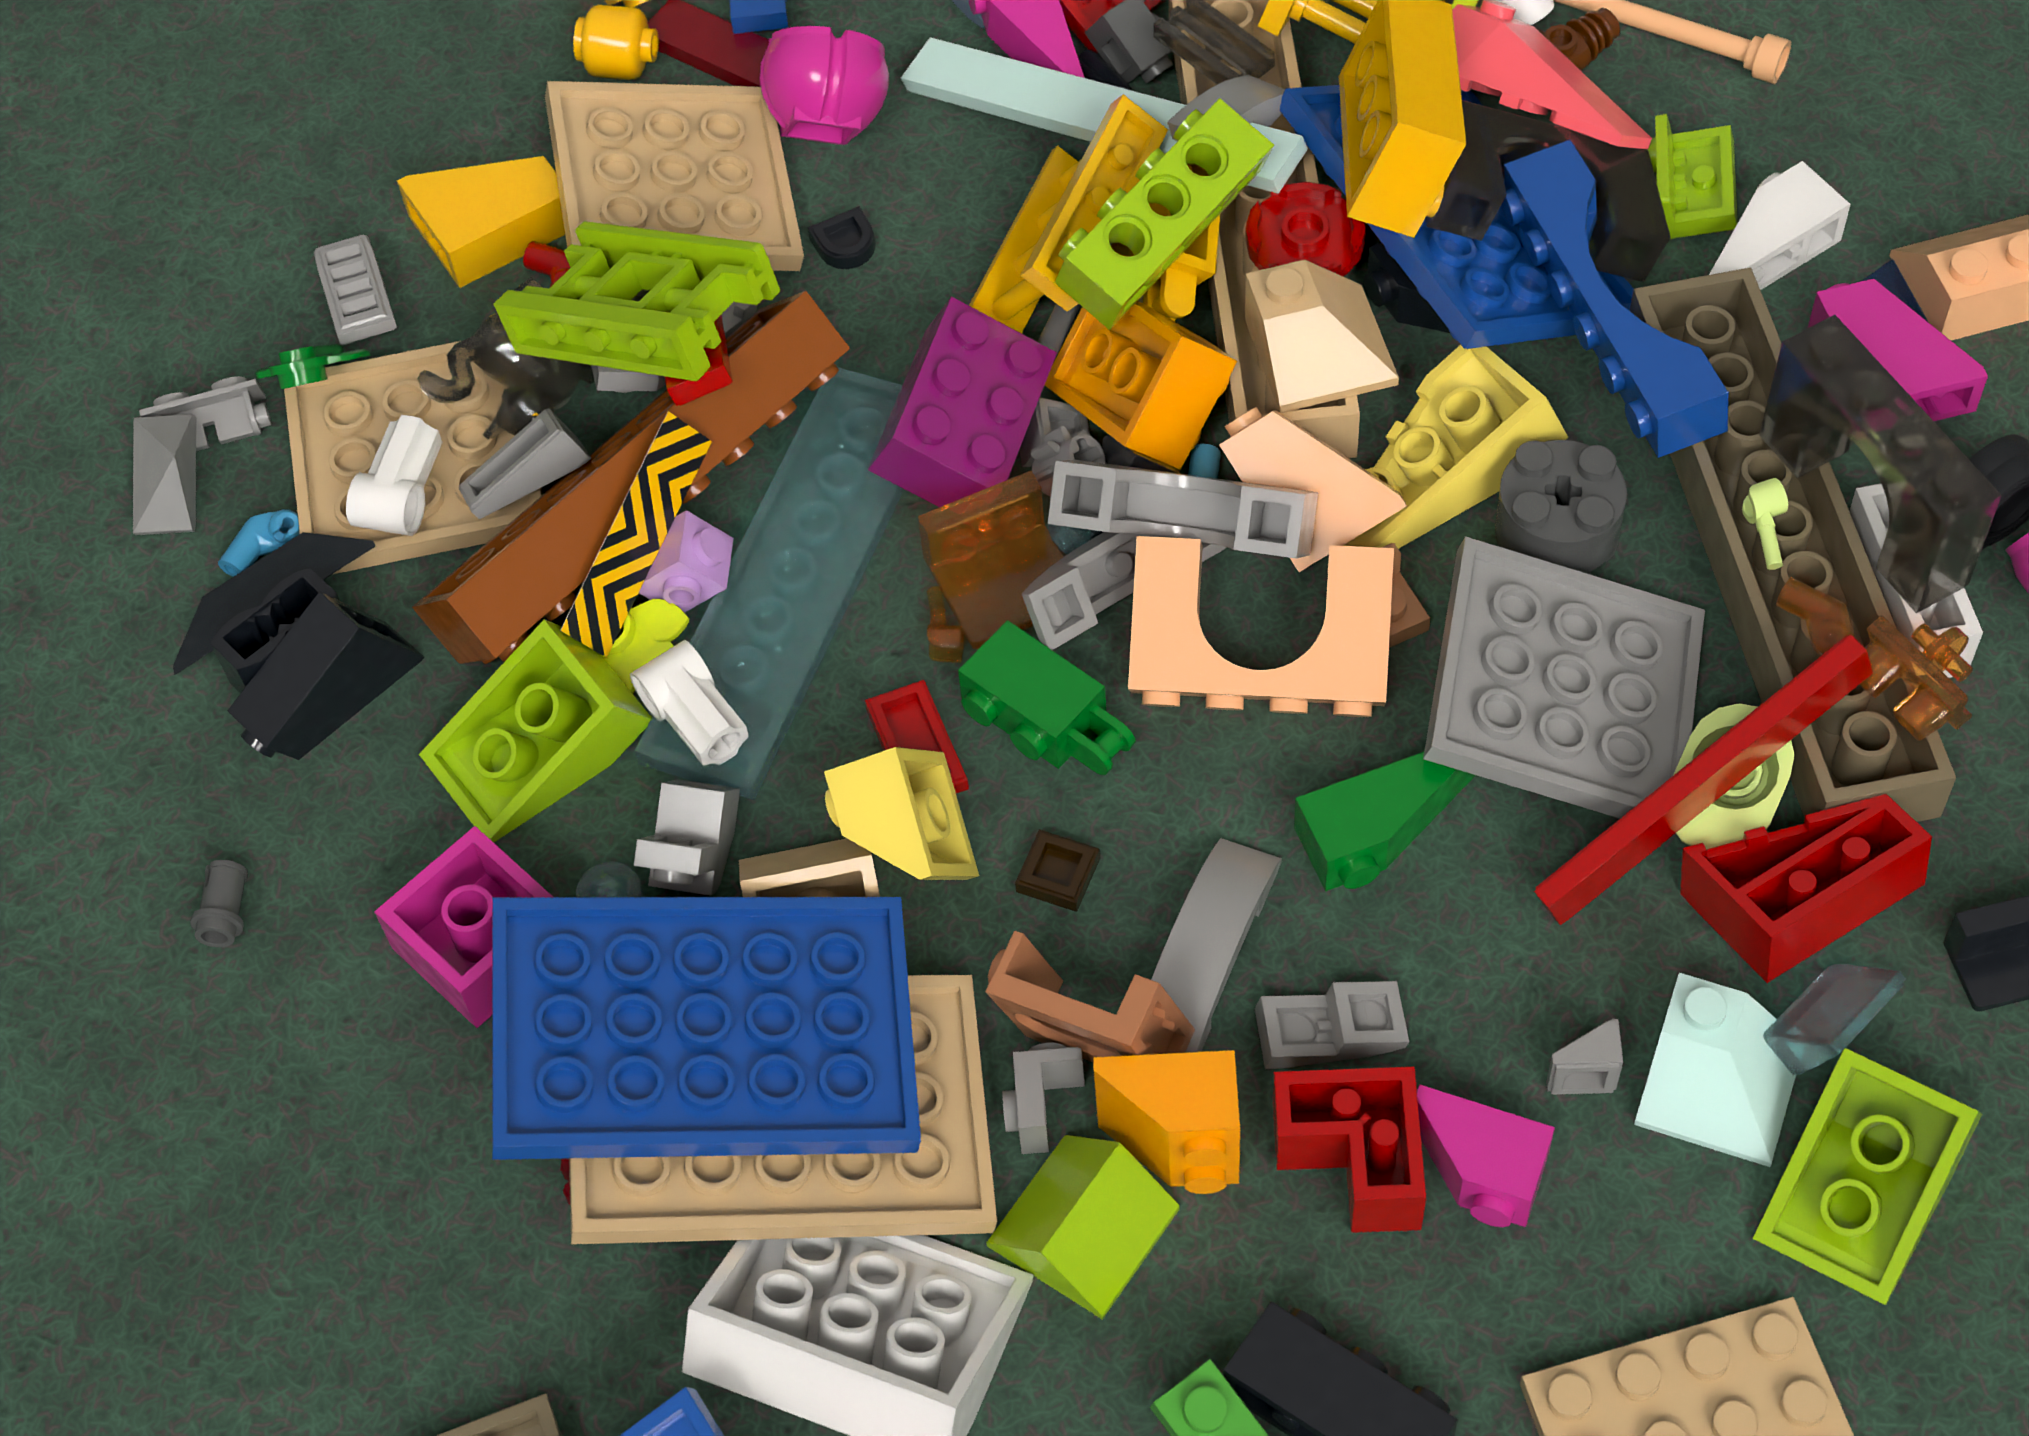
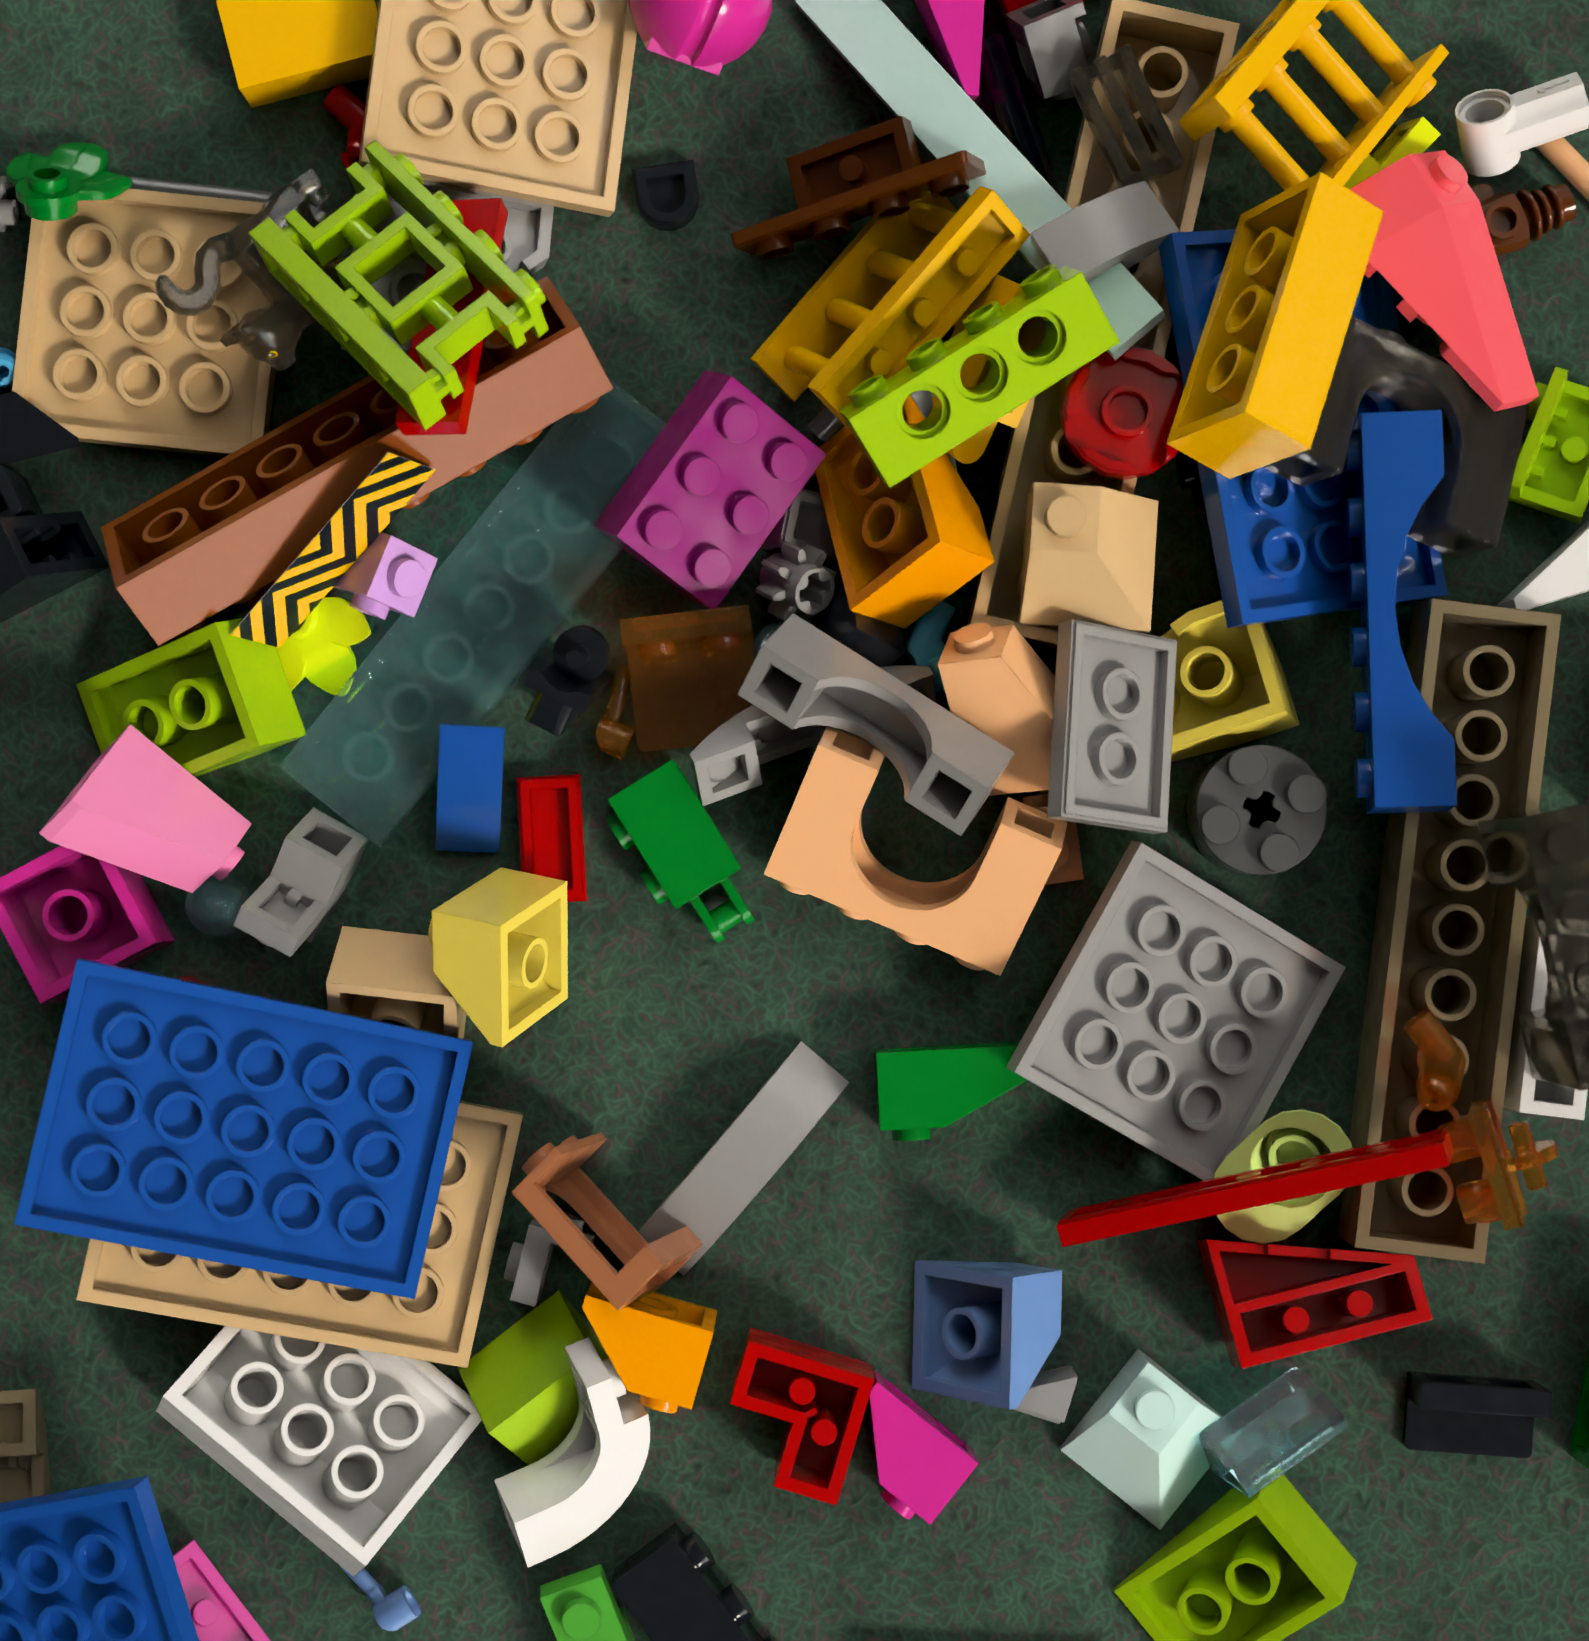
camera: 10 degrees right, 30 degrees up
light grey slope [314,235,397,345] -> none
white piece [346,415,442,536] -> none
light grey slope [459,408,591,519] -> none
white piece [630,640,749,766] -> none
dark brown tile [1015,829,1100,912] -> none
light grey slope [1254,981,1409,1069] -> none
yellowish green hand [1742,478,1788,570] -> none
none -> bright pink slope [39,724,252,893]
none -> blue slope [435,724,505,853]
none -> white arch [494,1337,650,1567]
none -> black hips [524,625,614,736]
none -> reddish brown bracket [731,116,986,260]
none -> medium blue slope [912,1260,1062,1410]
none -> light grey tile [1047,619,1177,834]

